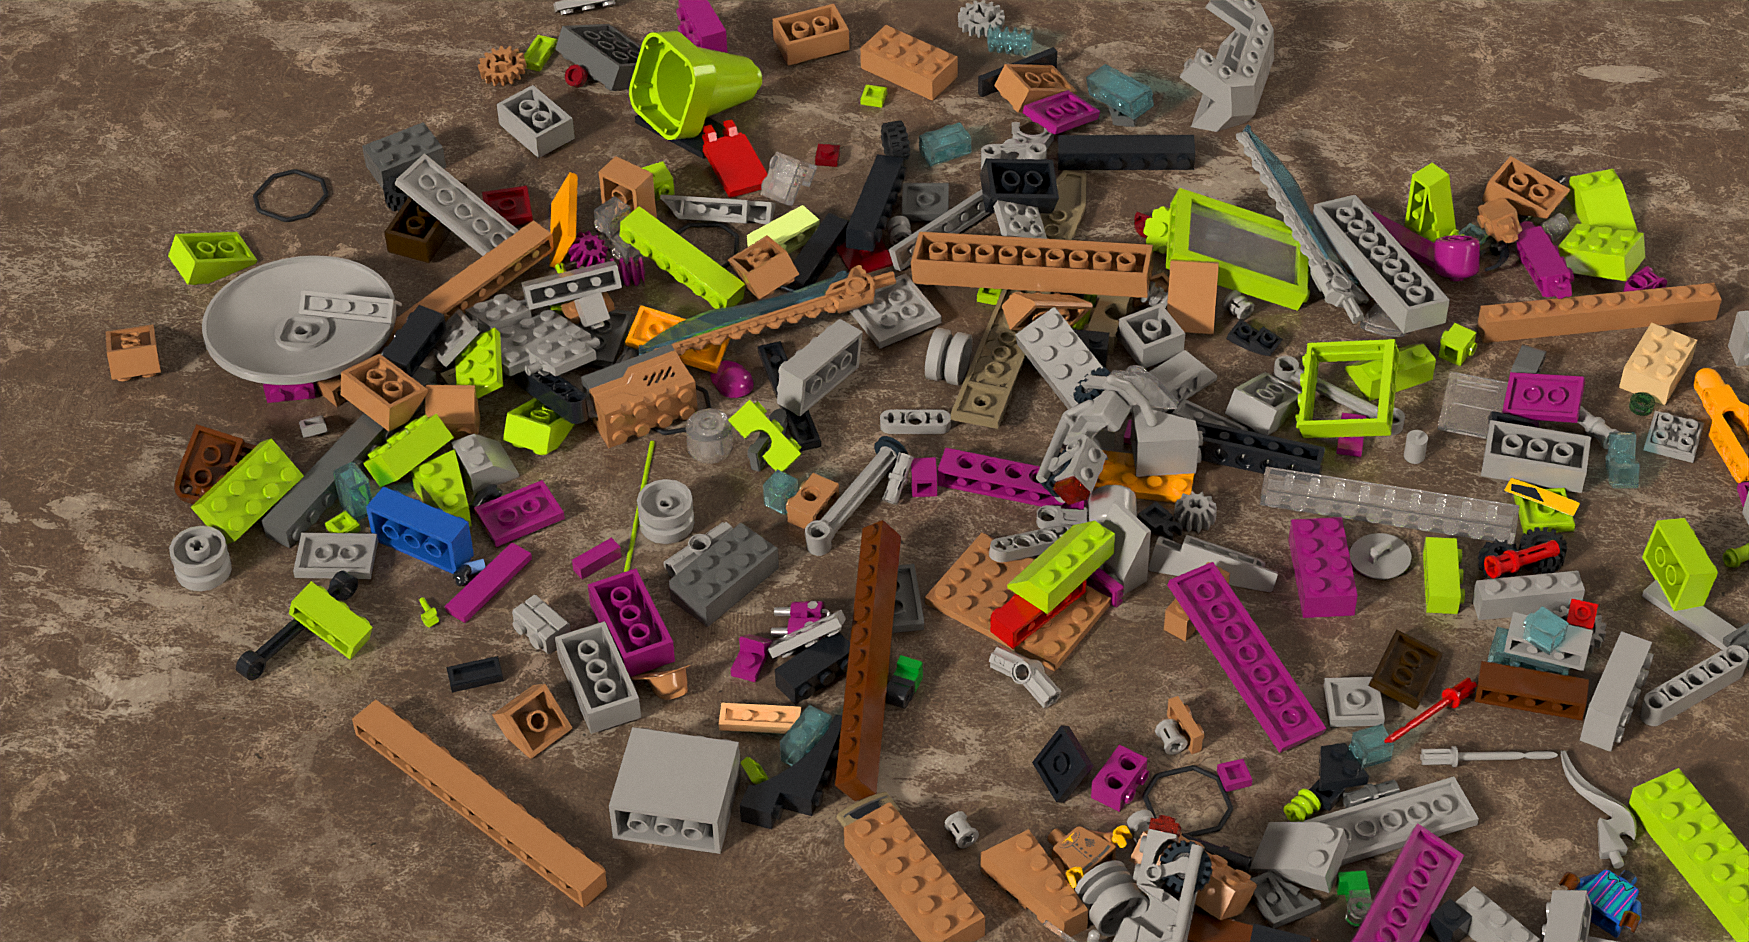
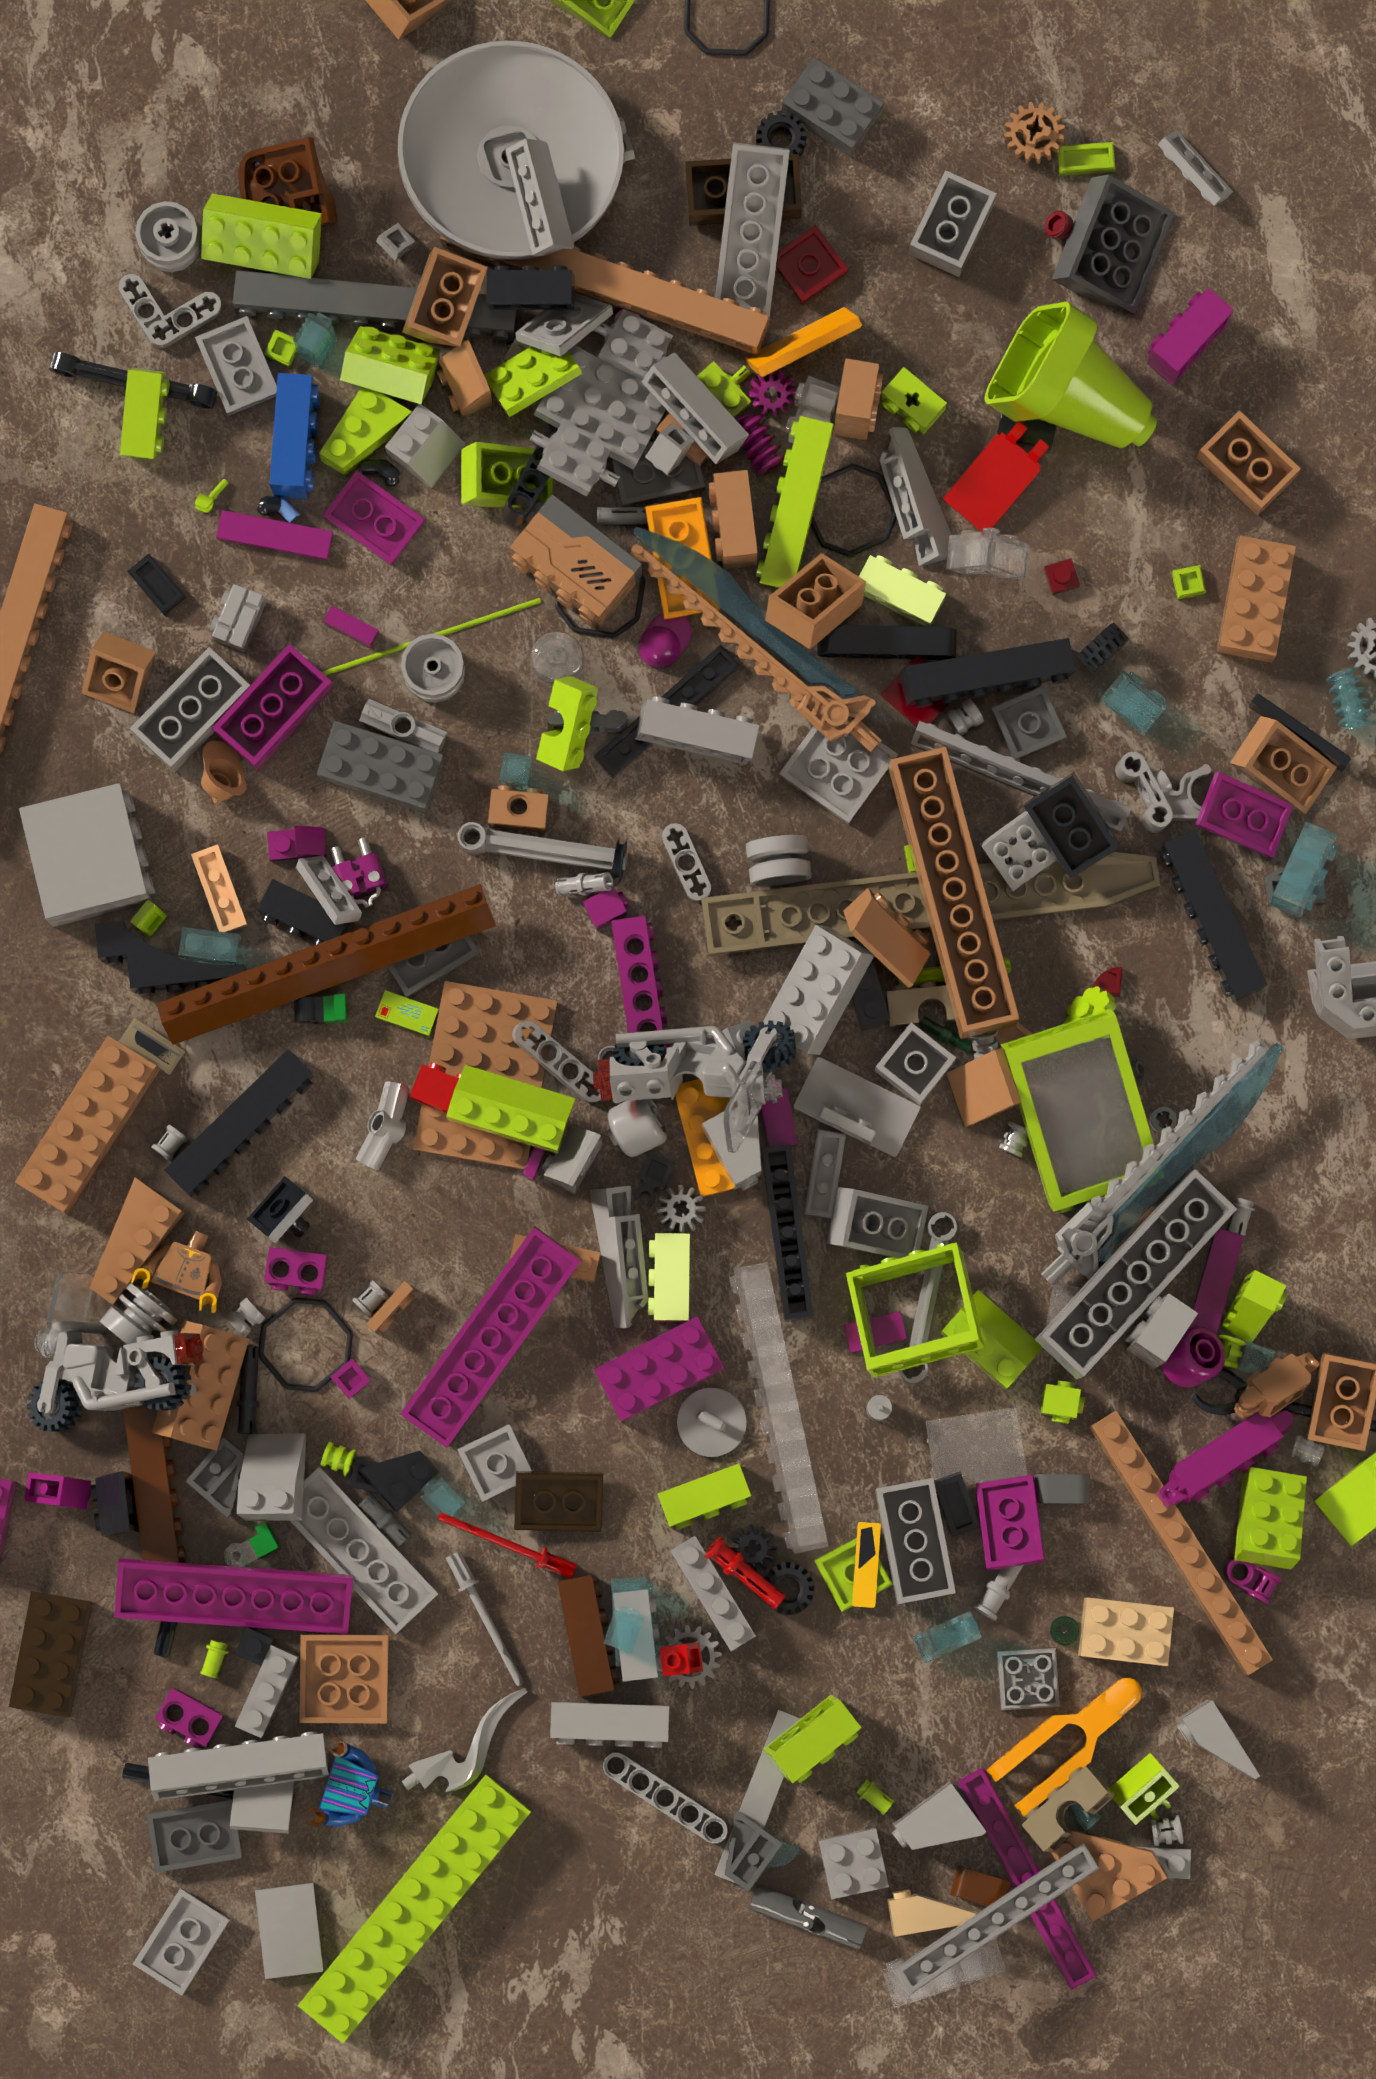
camera: 65 degrees right, 35 degrees up
black slope [1226,319,1283,356] -> none
none -> light grey beam [119,274,222,349]
none -> black brick [164,1049,314,1197]
none -> medium nougat plate [299,1635,389,1724]
none -> lime tile [375,990,439,1037]
none -> yellowish green brick [648,1233,690,1322]
none -> medium nougat brick [708,470,757,570]
none -> light grey brick [1125,1293,1198,1369]

